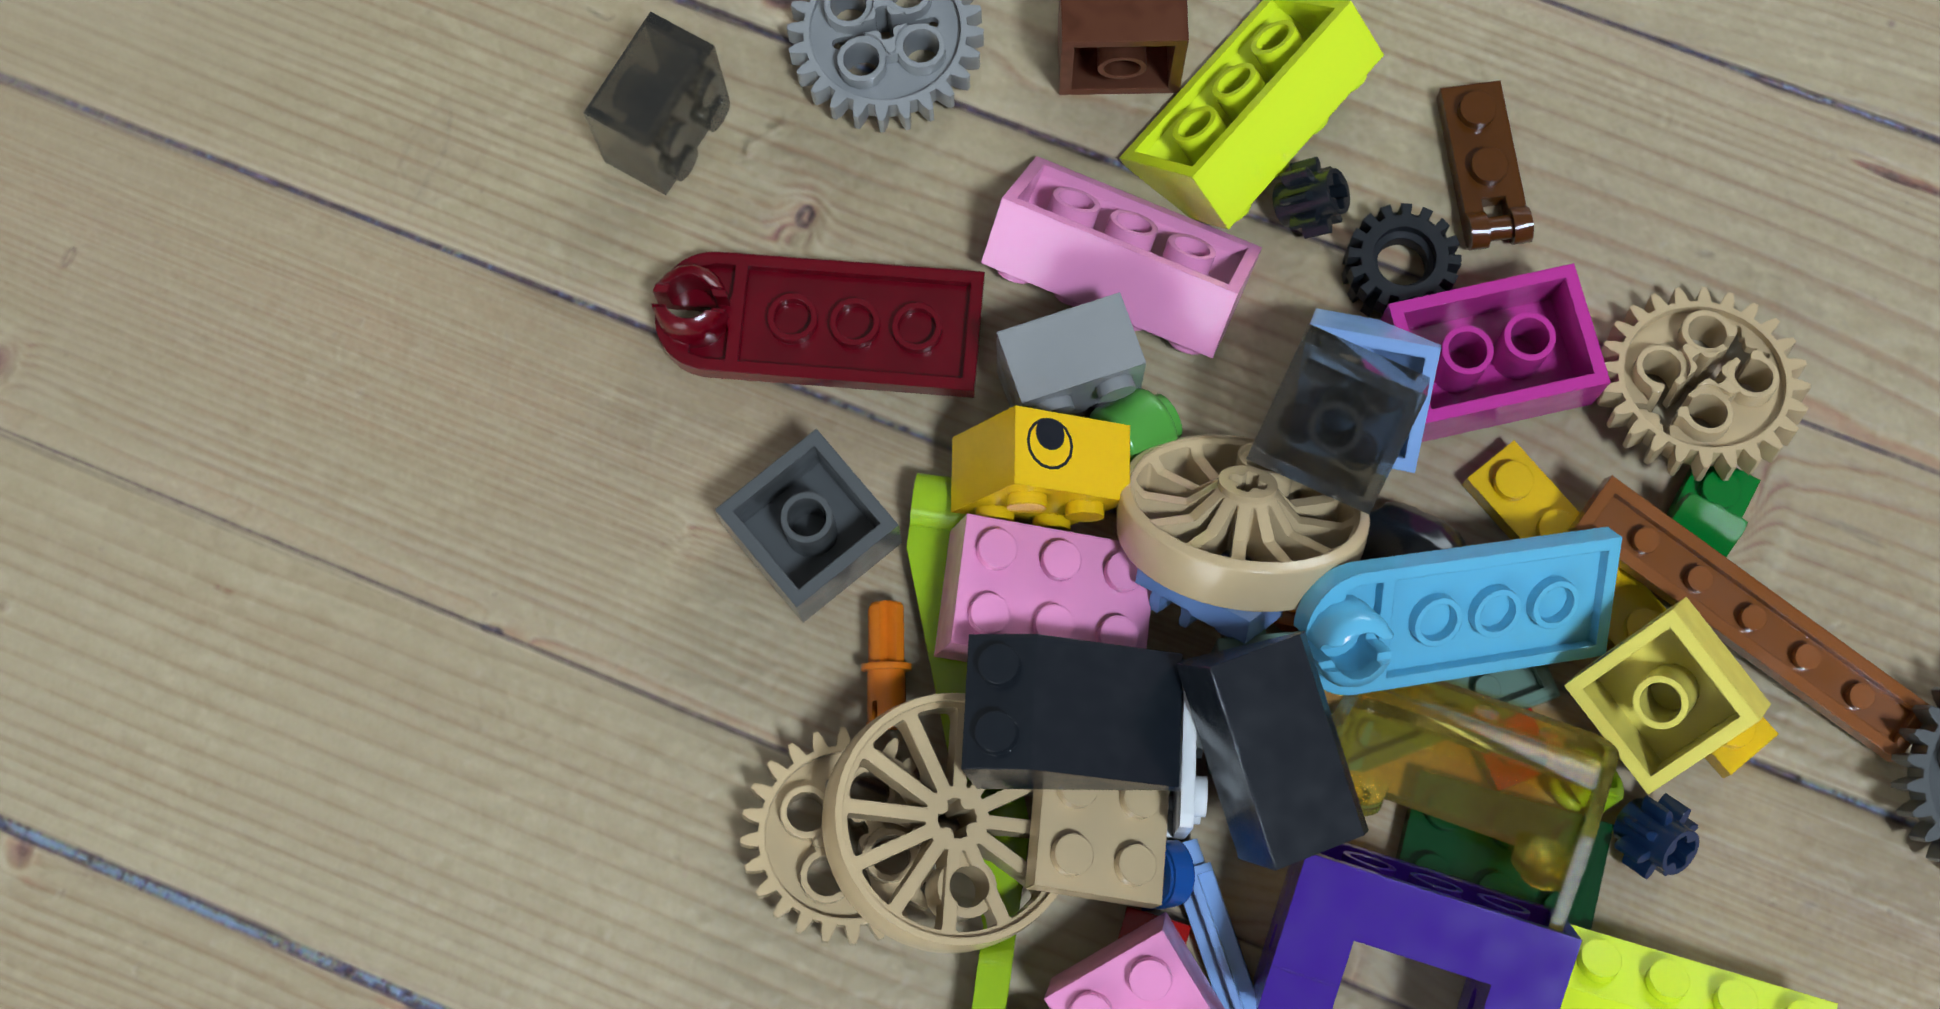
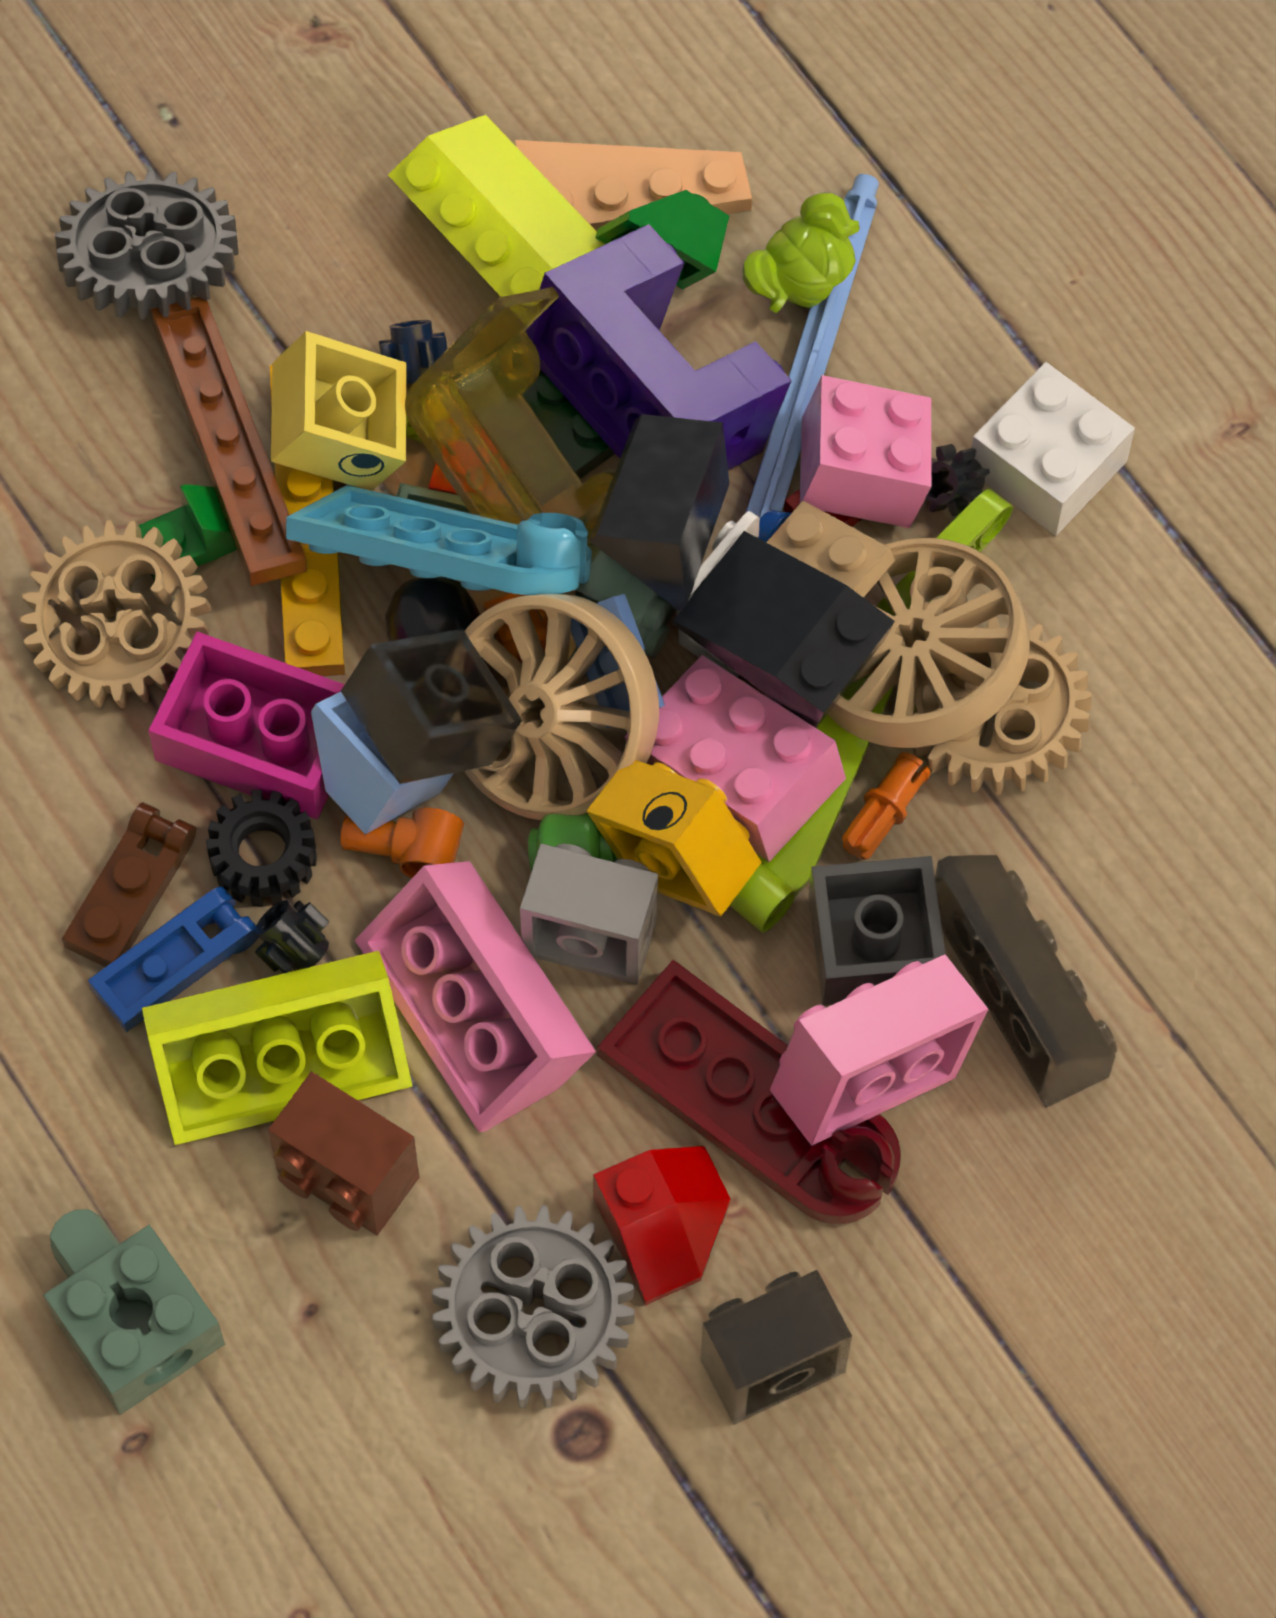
camera: 150 degrees left, 10 degrees down
none -> blue plate [88,886,259,1033]
none -> orange pin [340,807,464,878]
none -> red slope [593,1146,731,1306]
none -> bright pink brick [770,954,988,1146]
none -> clear smoke slope [935,855,1117,1108]

